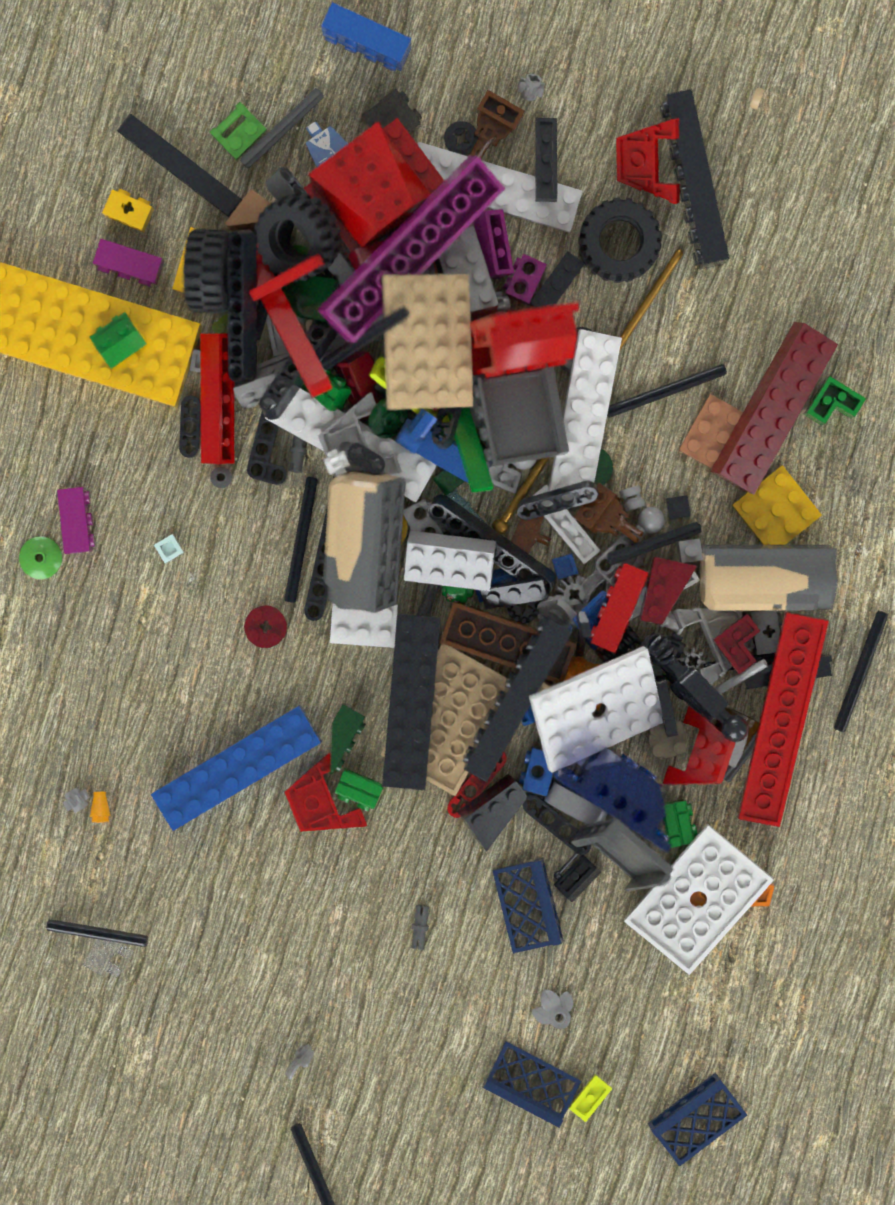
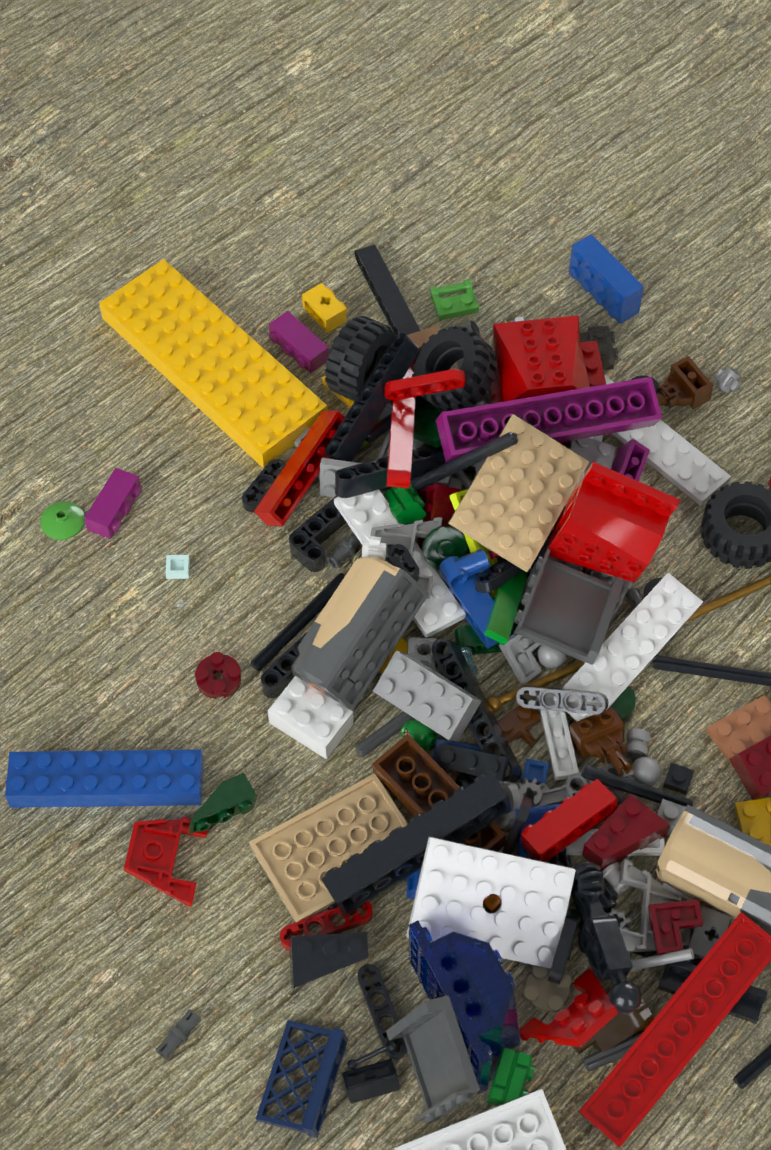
camera: 30 degrees right, 30 degrees down
green brick [89,312,147,369] -> none
dark grey plate [210,467,232,488] -> none
dark grey axle [240,88,324,168] -> none
green brick [335,768,383,811] -> none
black brick [382,614,441,790] -> none
blue brick [518,747,553,796] -> none
black plate [530,251,585,309] -> none
black plate [535,117,558,202] -> none
light grey beam [544,782,608,824] -> none

